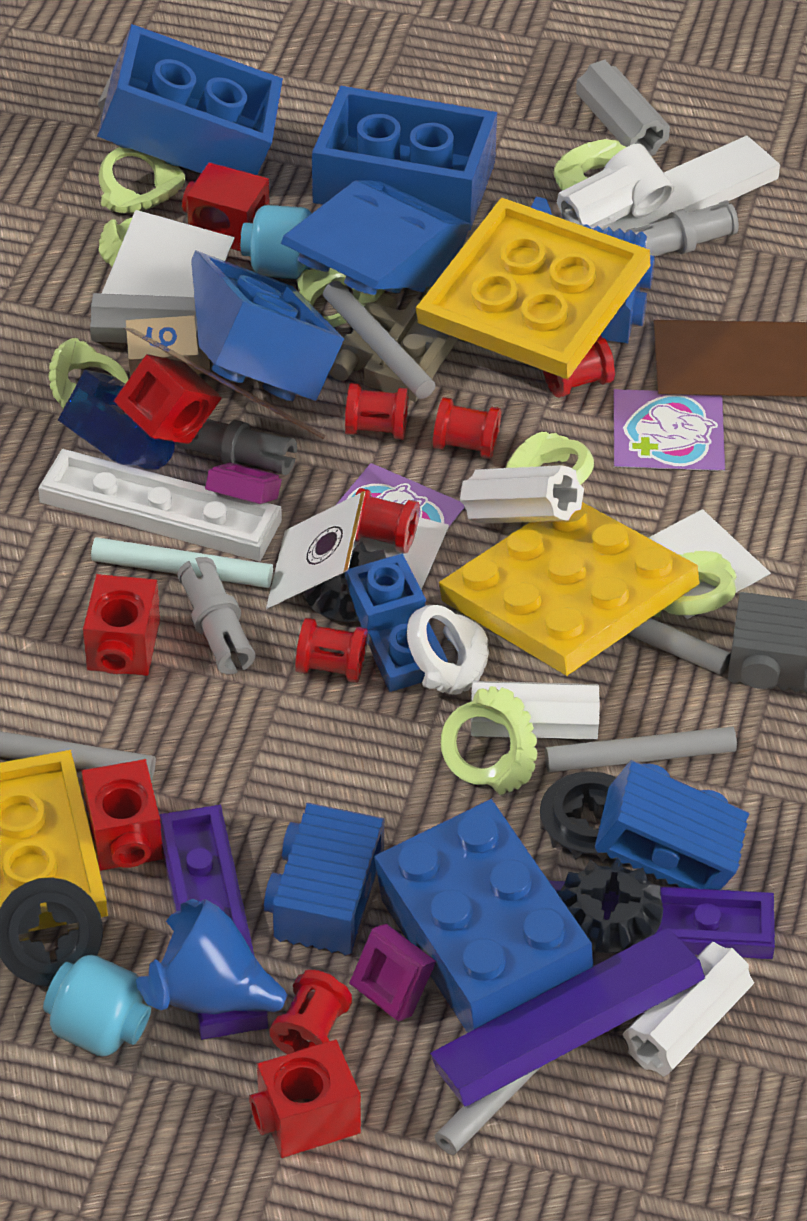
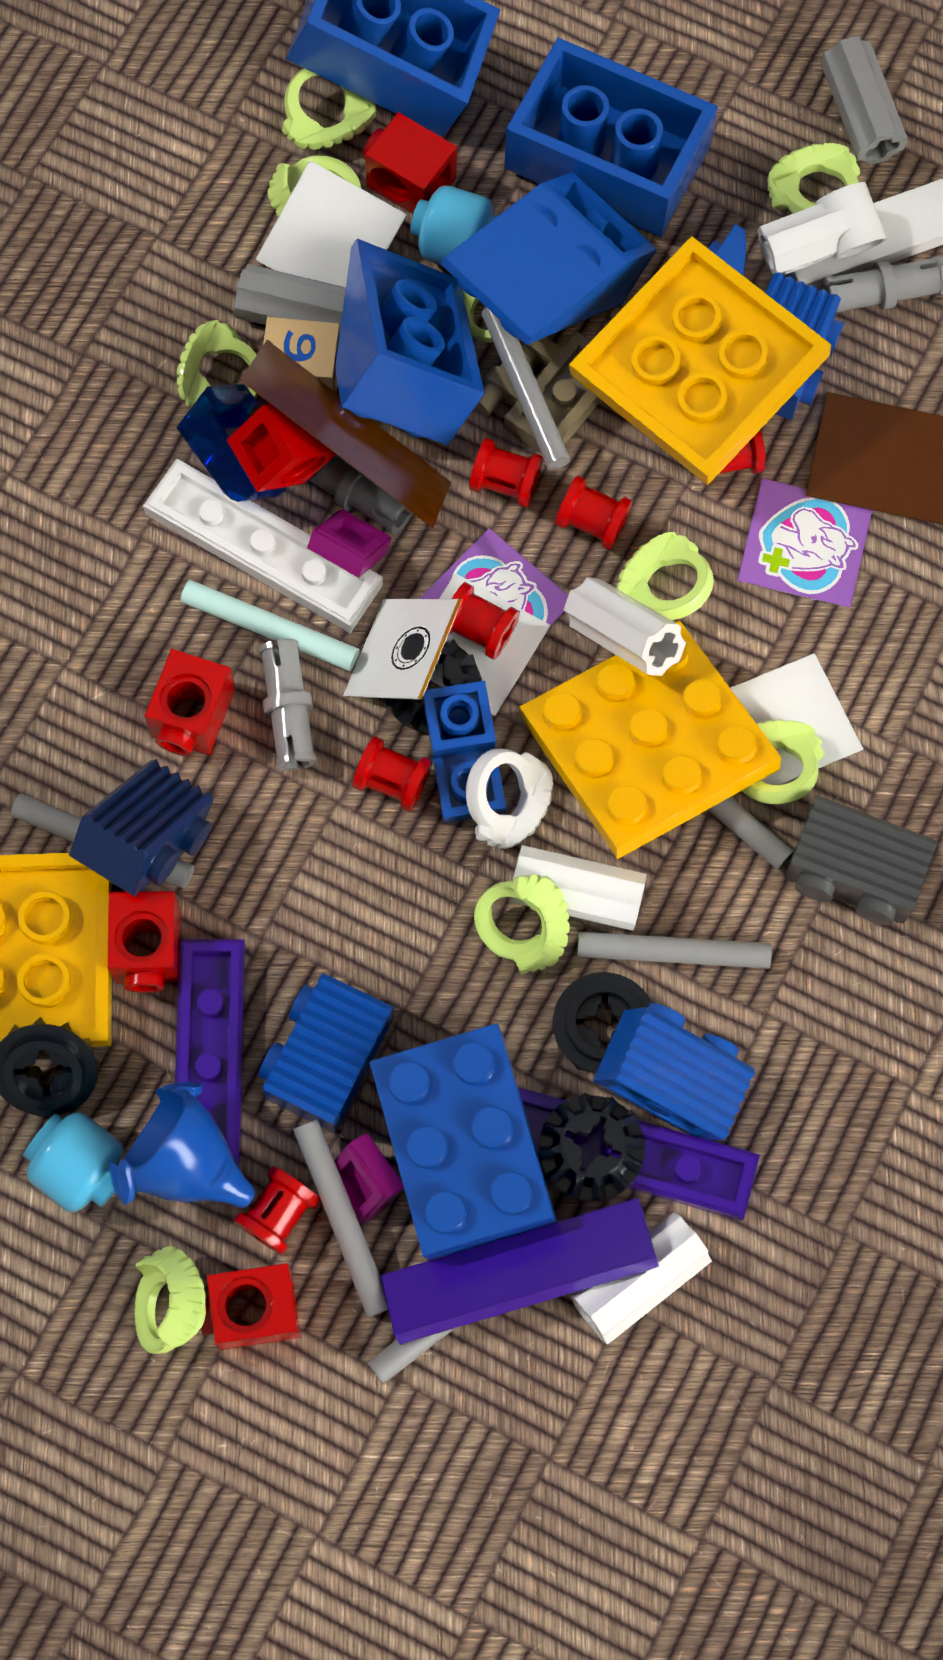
camera: 10 degrees right, 25 degrees up
none -> dark blue brick [69,759,213,897]
none -> yellowish green piece [134,1246,206,1354]
none -> light grey piece [293,1119,388,1317]

